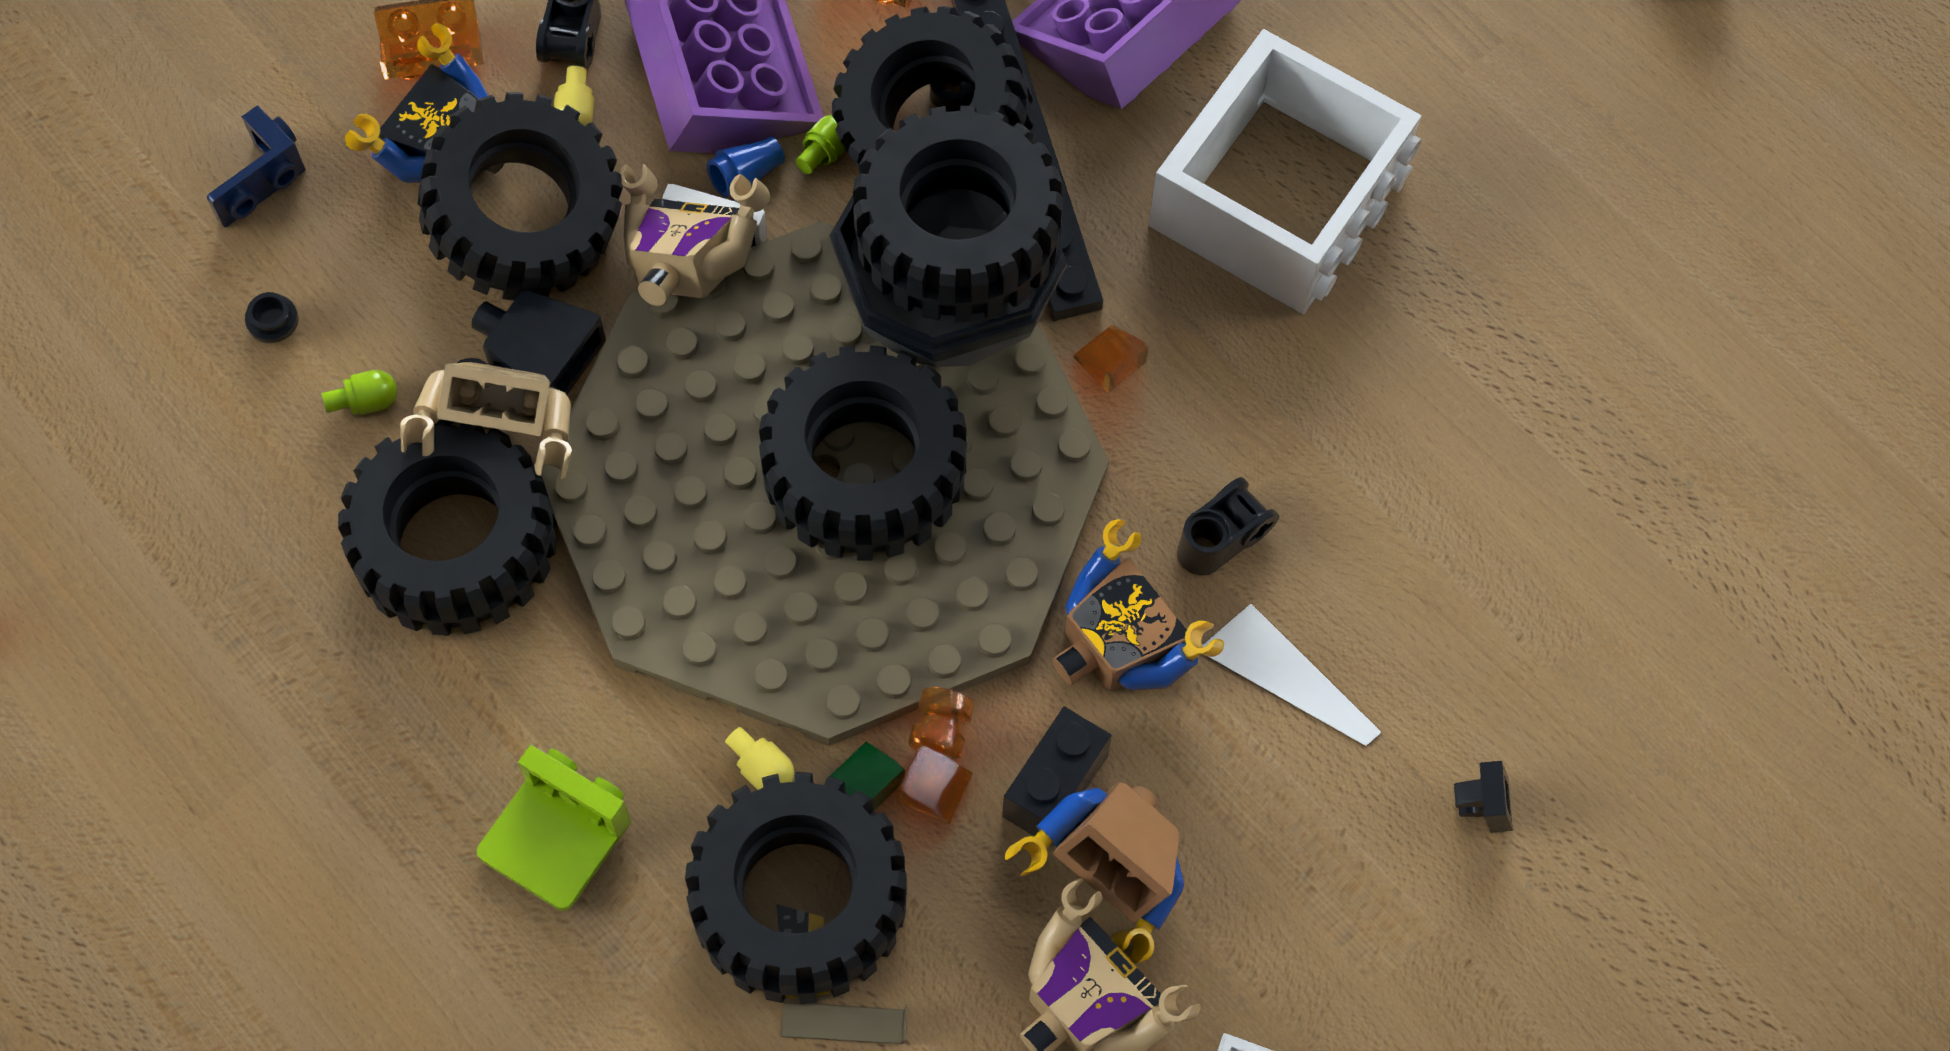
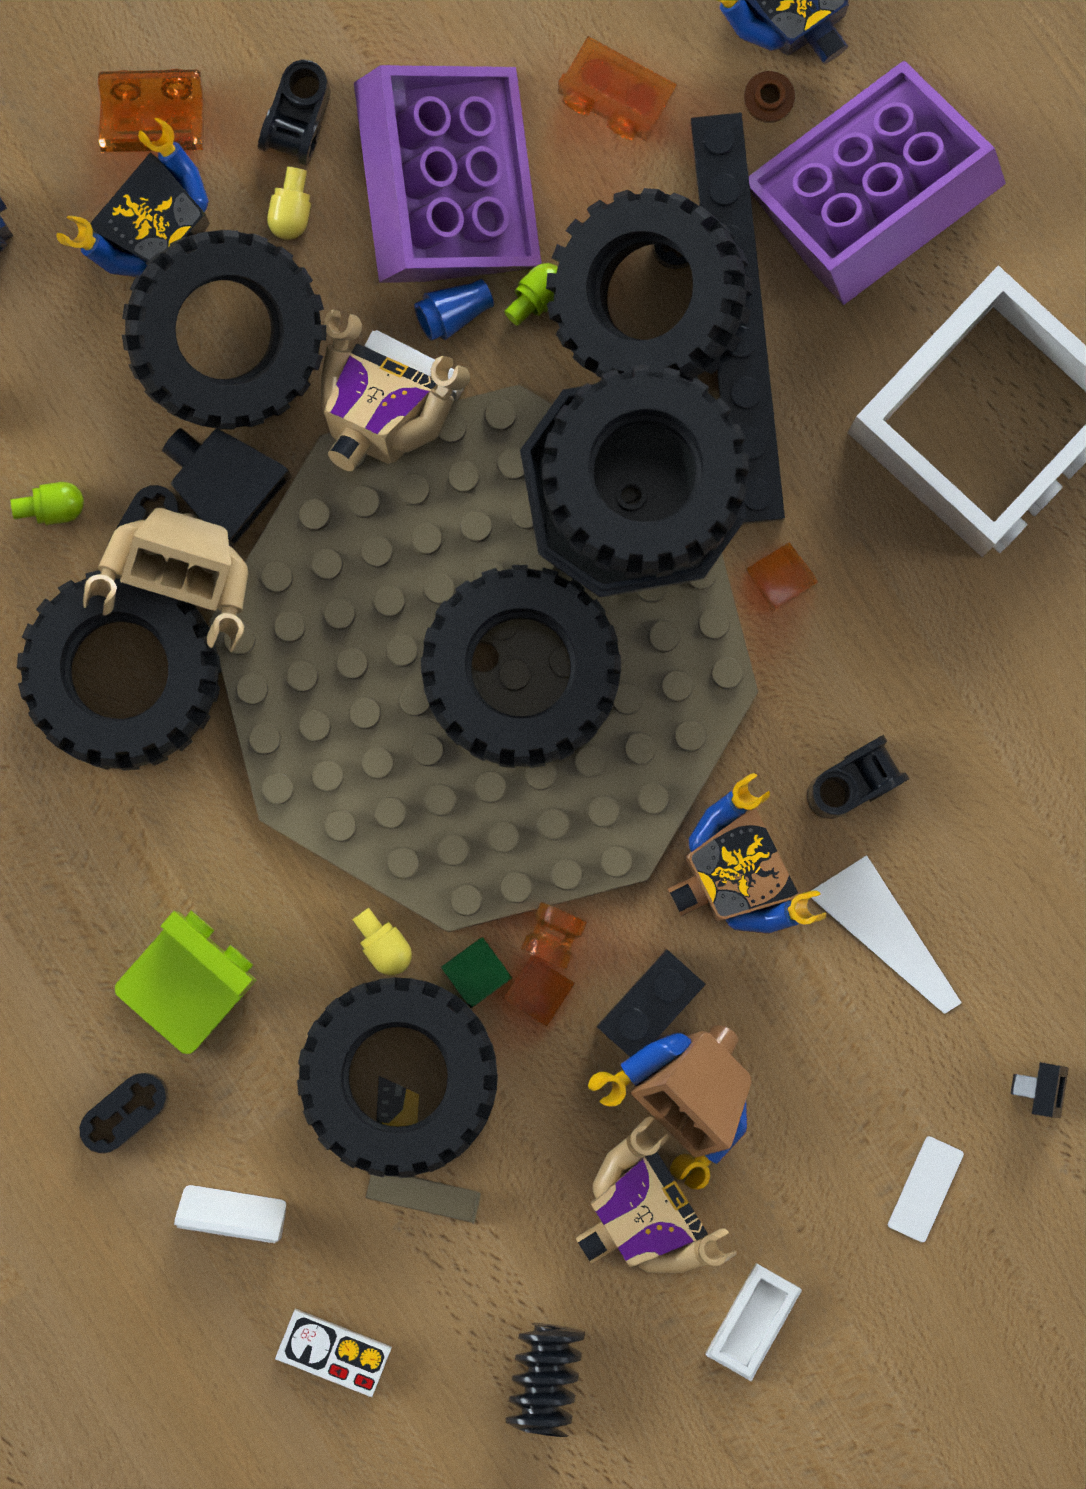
camera: 10 degrees right, 20 degrees up
none -> black beam [79,1073,169,1153]
none -> white sticker [888,1136,964,1242]

